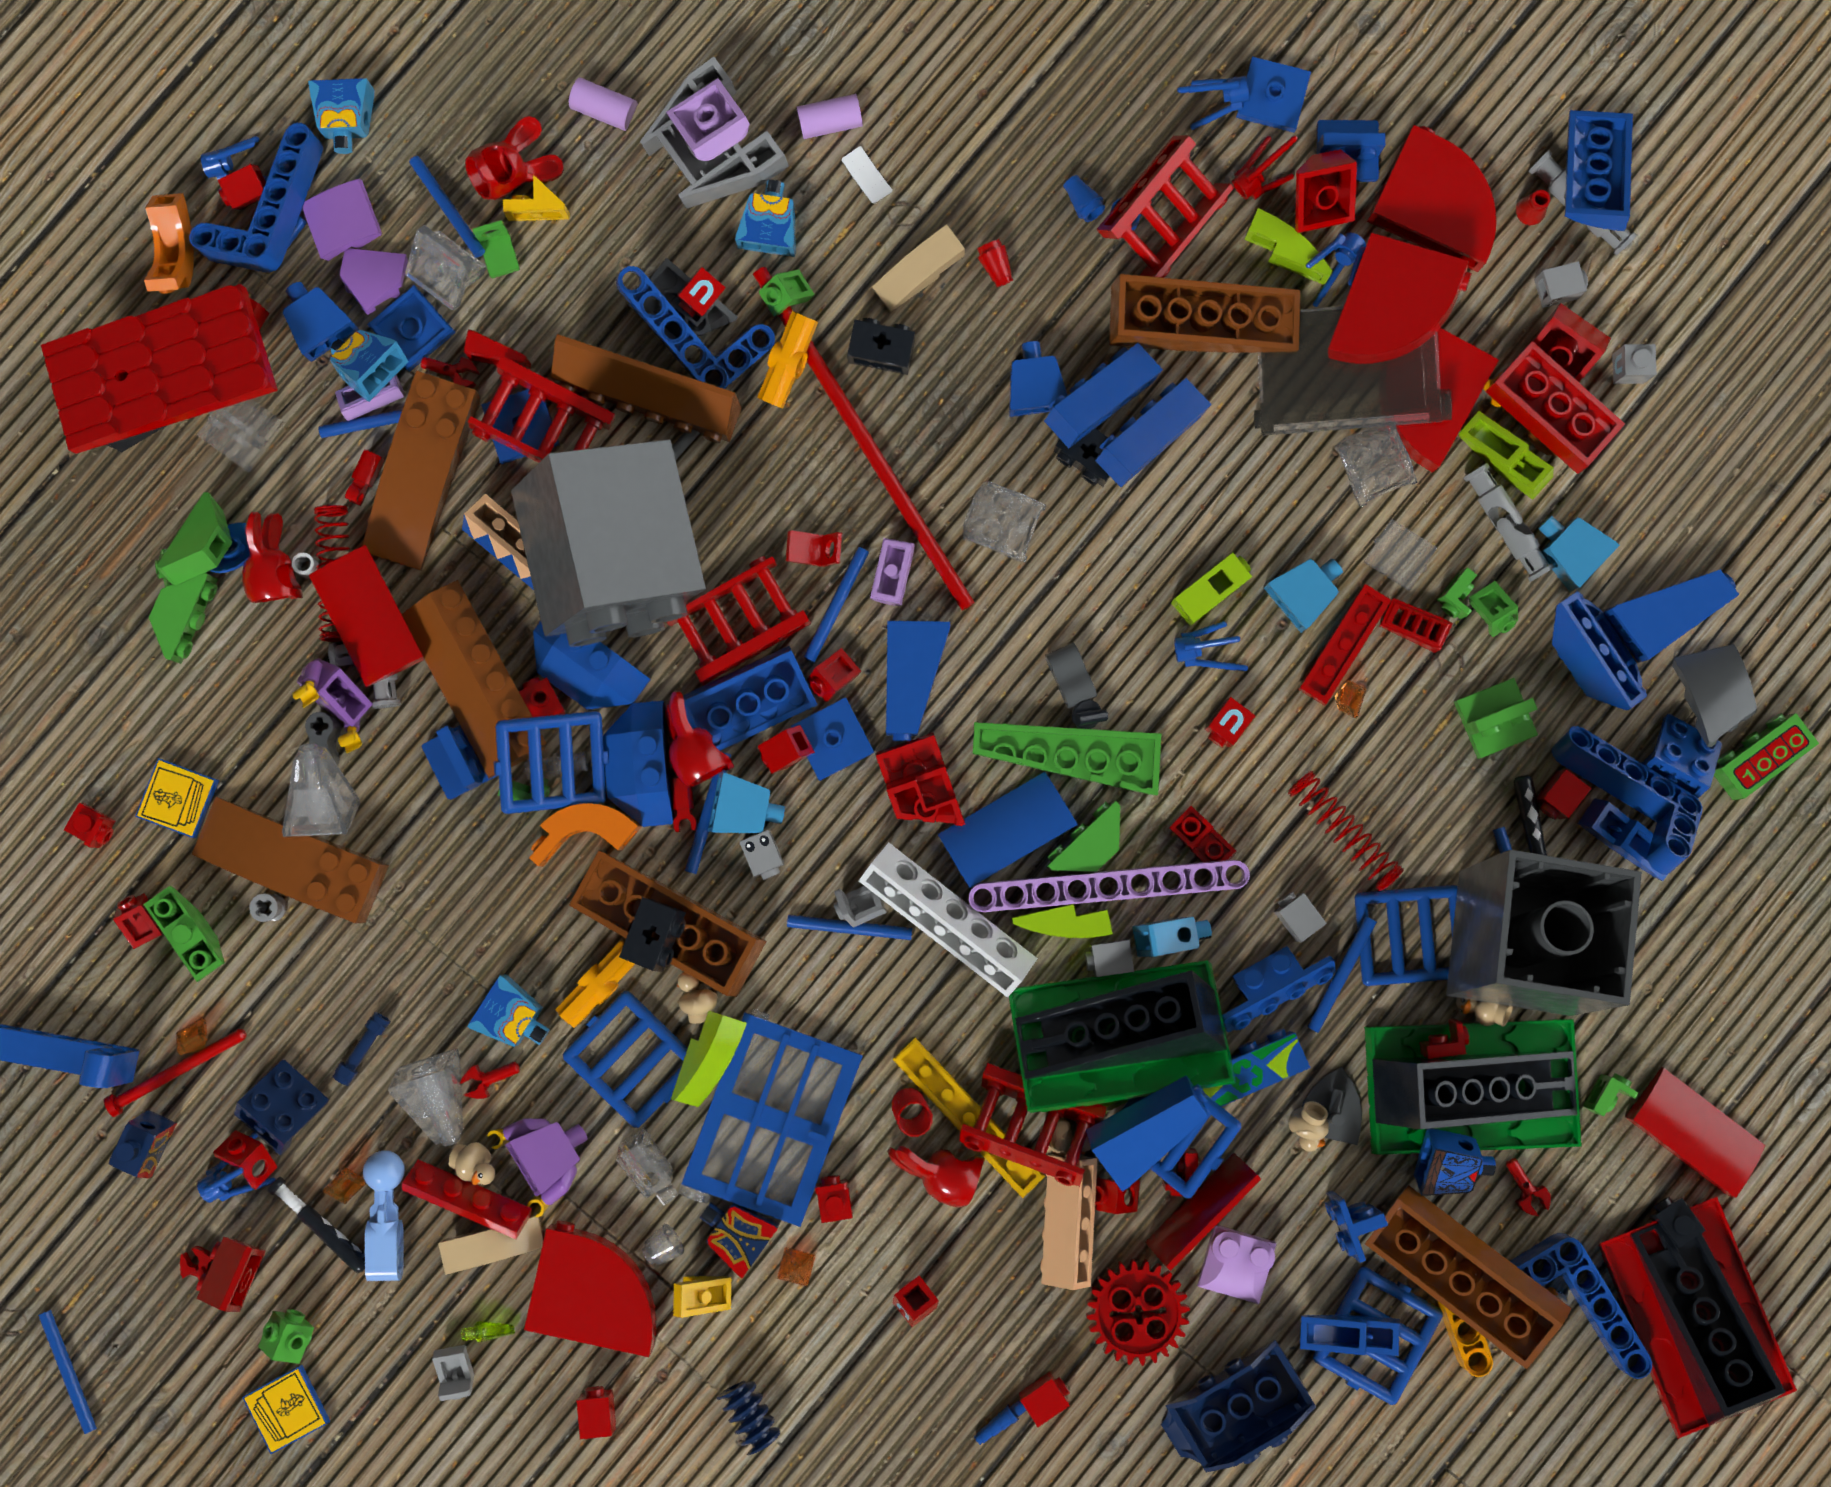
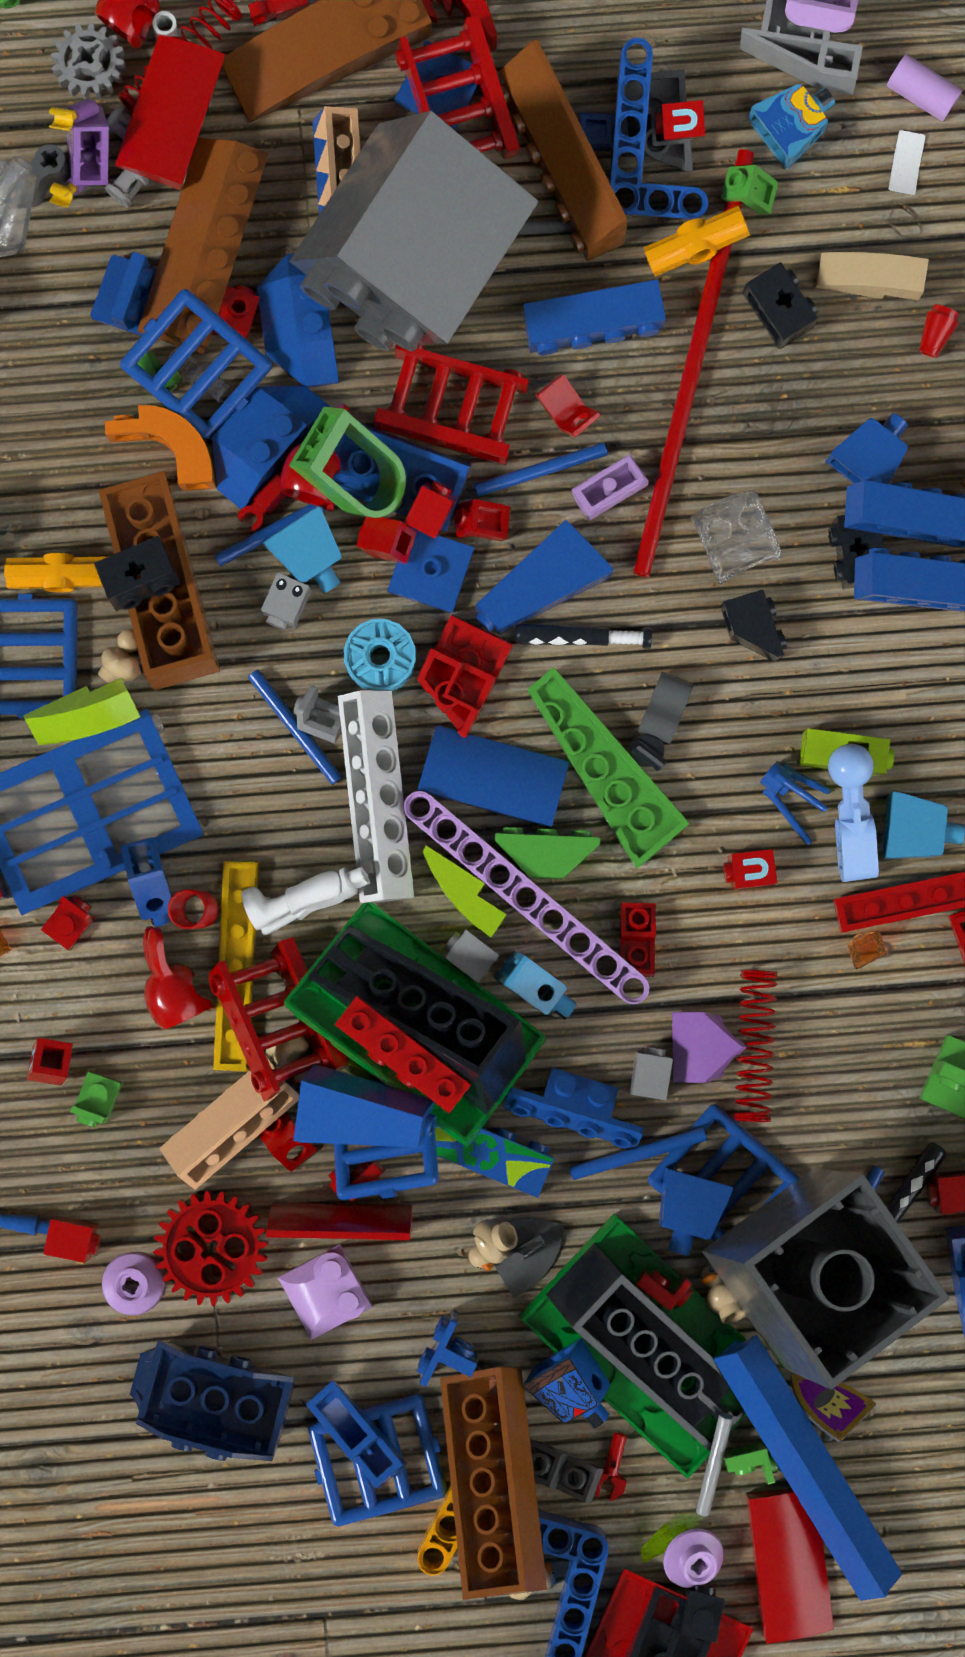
camera: 40 degrees right, 0 degrees up
none -> light grey gear [51,23,126,100]
none -> bright green bracket [70,1071,123,1128]
none -> lavender piece [102,1252,165,1316]
none -> blue torso [120,836,172,926]
none -> white piece [242,867,370,935]
none -> bright green window [289,407,406,518]
none -> red bracket [335,996,471,1113]
none -> medium azure wheel [344,619,417,692]
none -> red brick [404,481,457,539]
none -> black piece [514,623,652,649]
none -> blue brick [522,279,666,356]
none -> dark grey slope [531,1440,603,1503]
none -> blue tile [579,113,613,152]
none -> clear neon green bar [640,1522,688,1563]
none -> blue torso [659,1167,733,1256]
none -> lavender piece [663,1528,724,1588]
none -> medium lavender slope [672,1012,746,1083]
none -> light grey bar [696,1413,733,1517]
none -> blue tile [713,1335,902,1601]
none -> black slope [720,589,787,662]
none -> shield [790,1374,876,1443]
none -> light blue beam [828,744,879,882]

